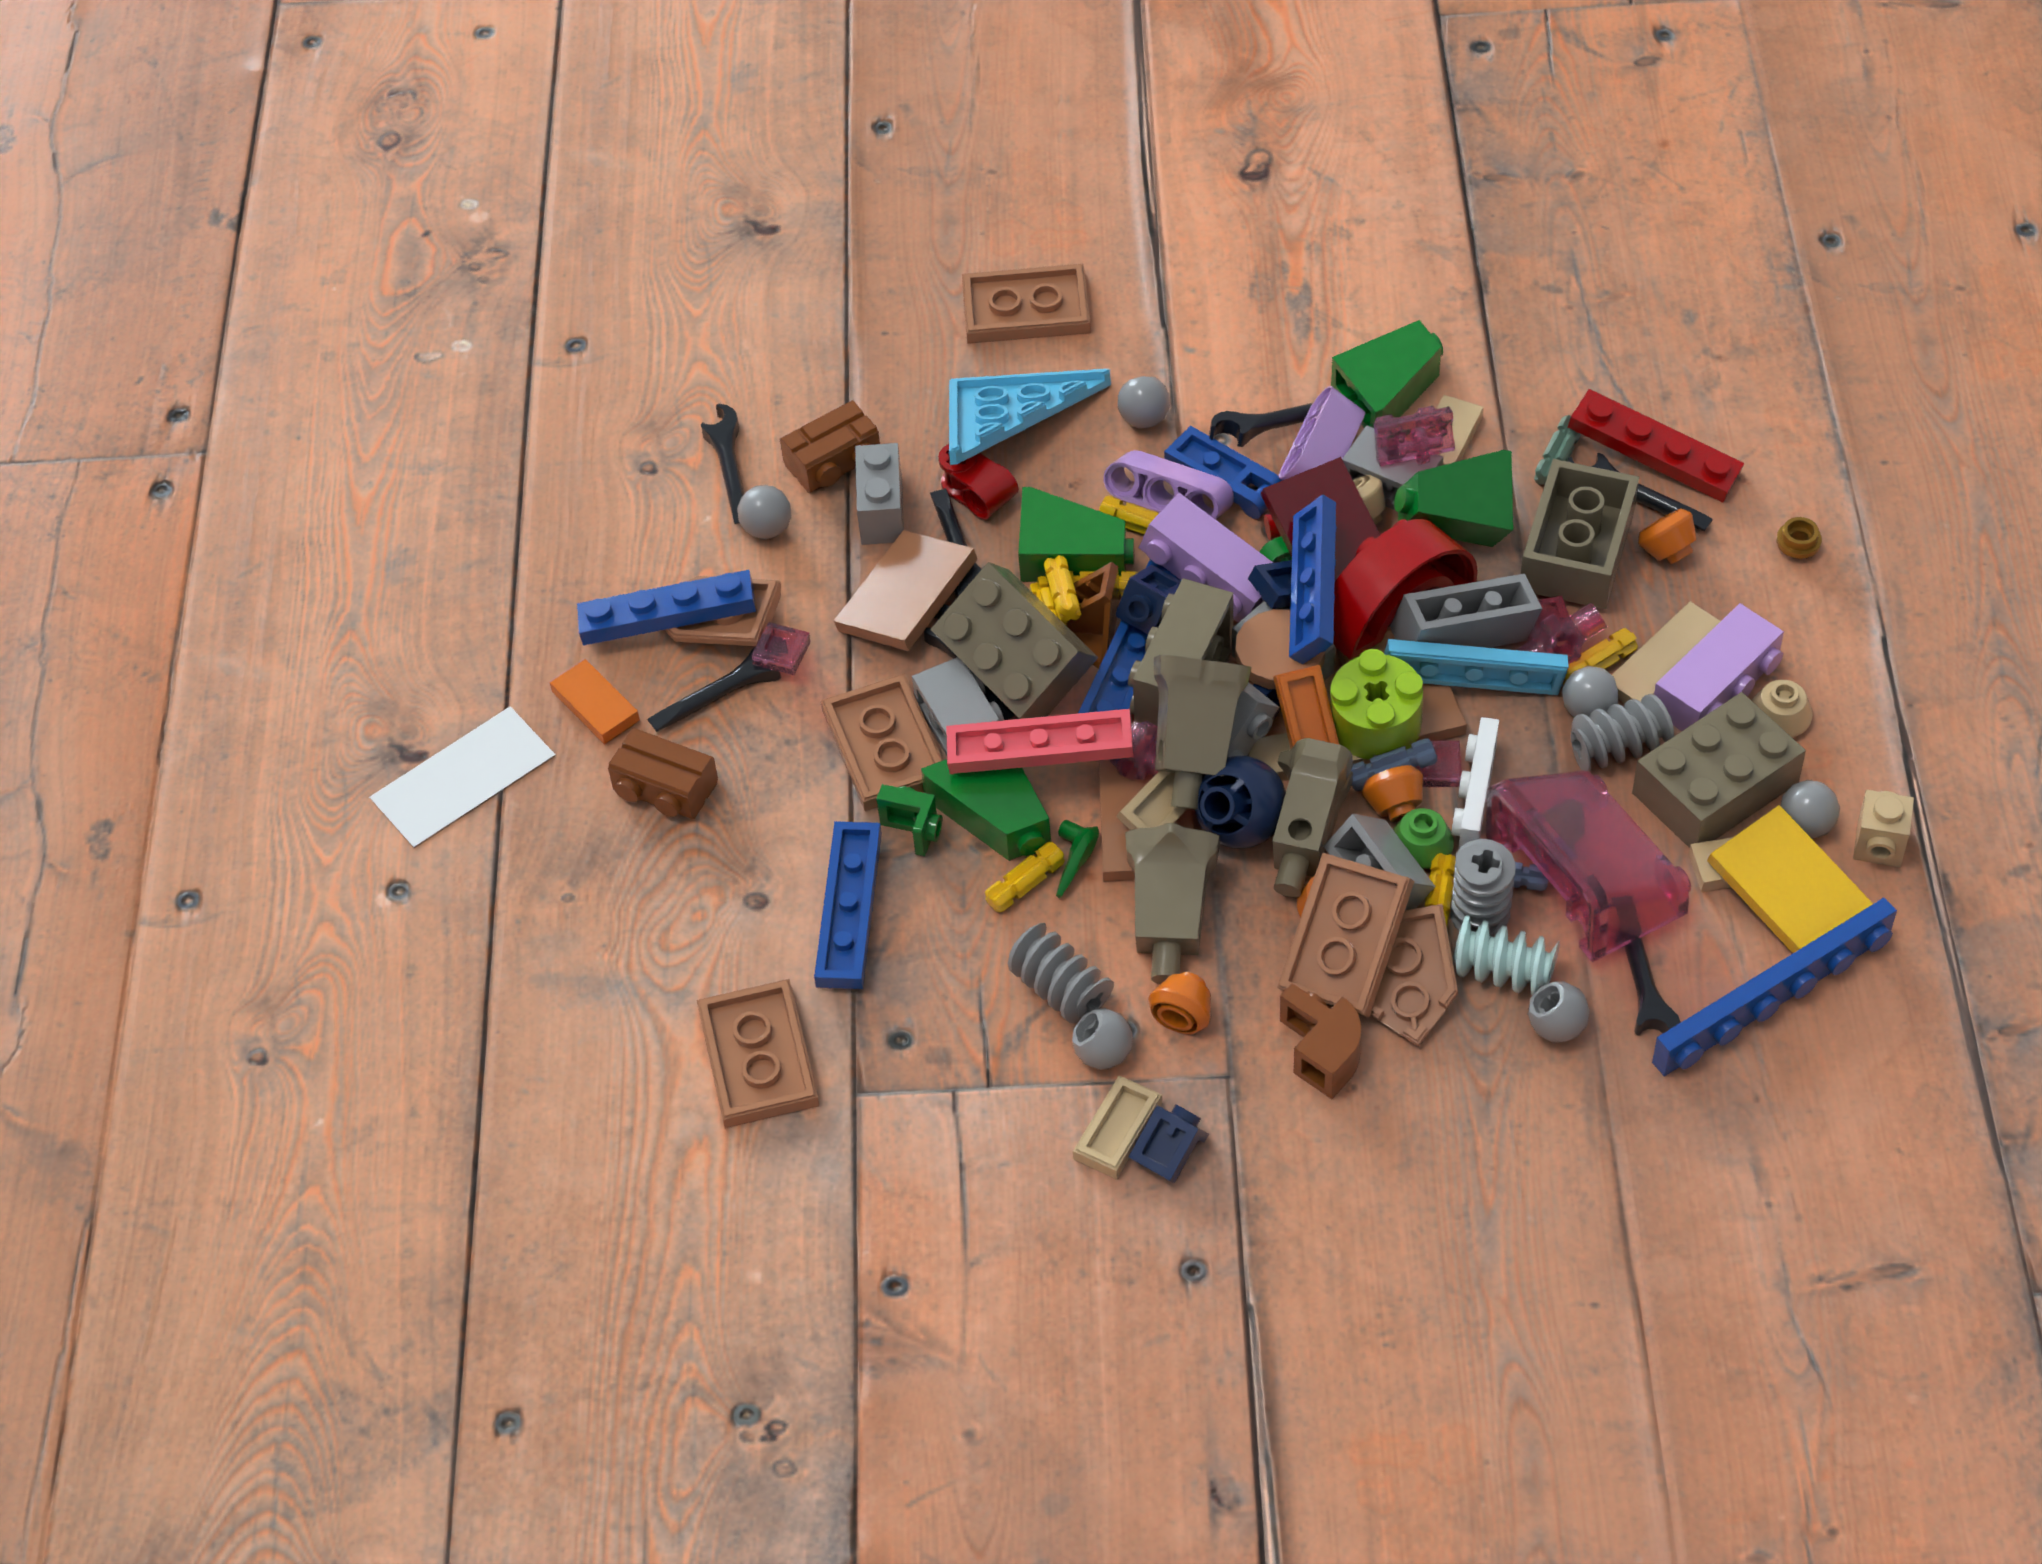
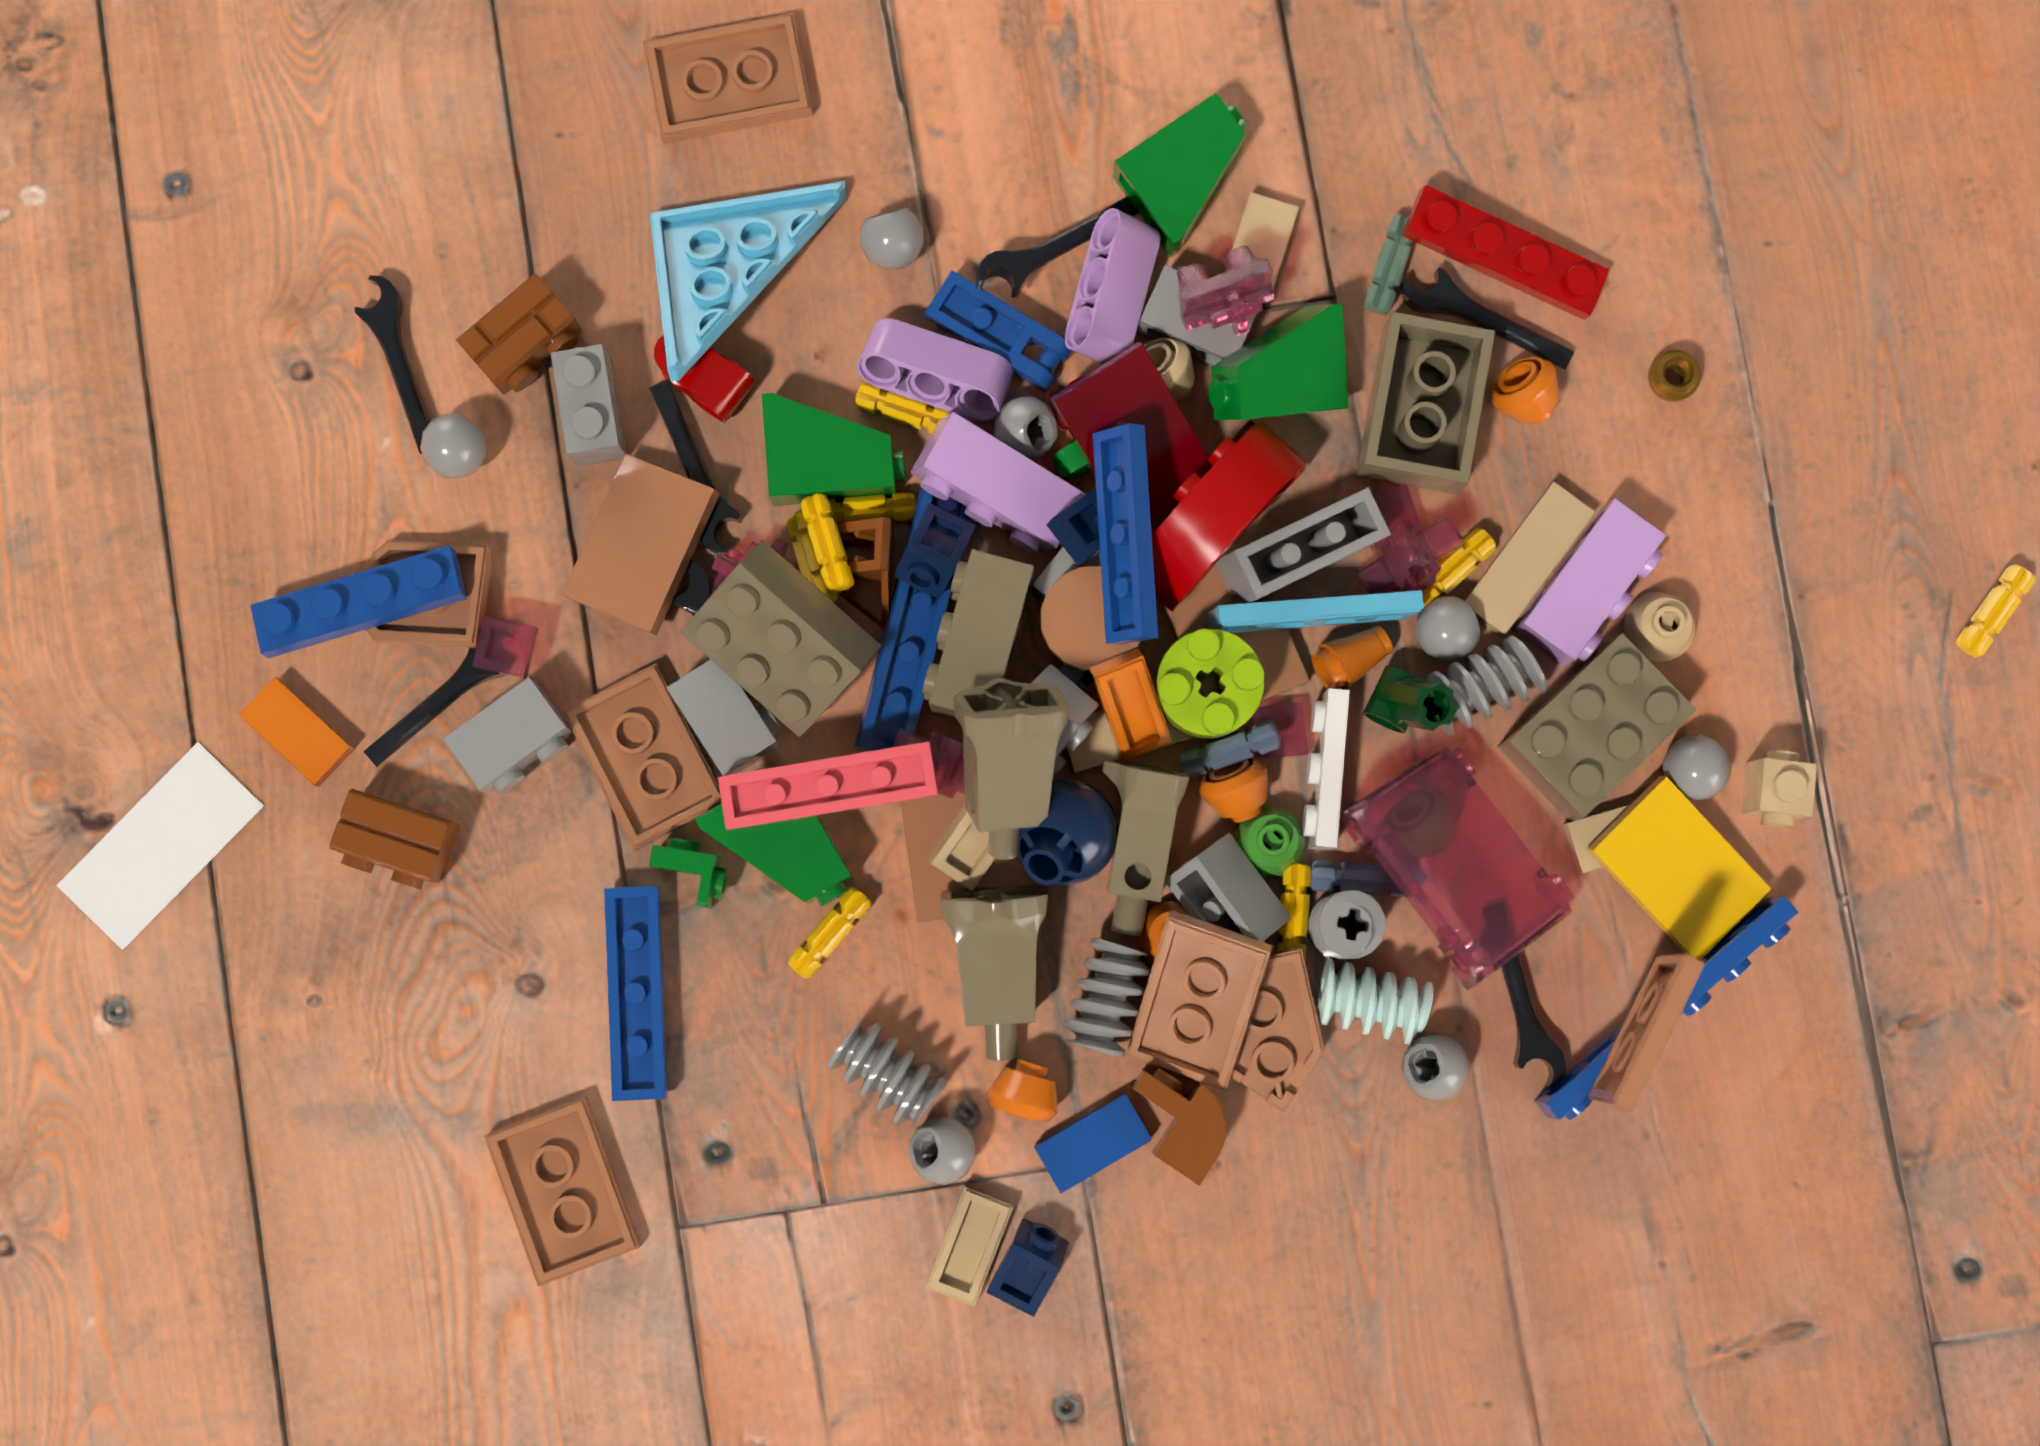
camera: 15 degrees left, 30 degrees up
green bar [1056,820,1099,898] -> none
none -> light grey brick [443,677,573,794]
none -> light grey piece [993,396,1058,461]
none -> blue tile [1034,1093,1152,1193]
none -> light grey piece [1064,938,1151,1057]
none -> orange cone [1312,626,1393,690]
none -> dark green piece [1363,666,1458,734]
none -> nougat tile [1589,954,1705,1113]

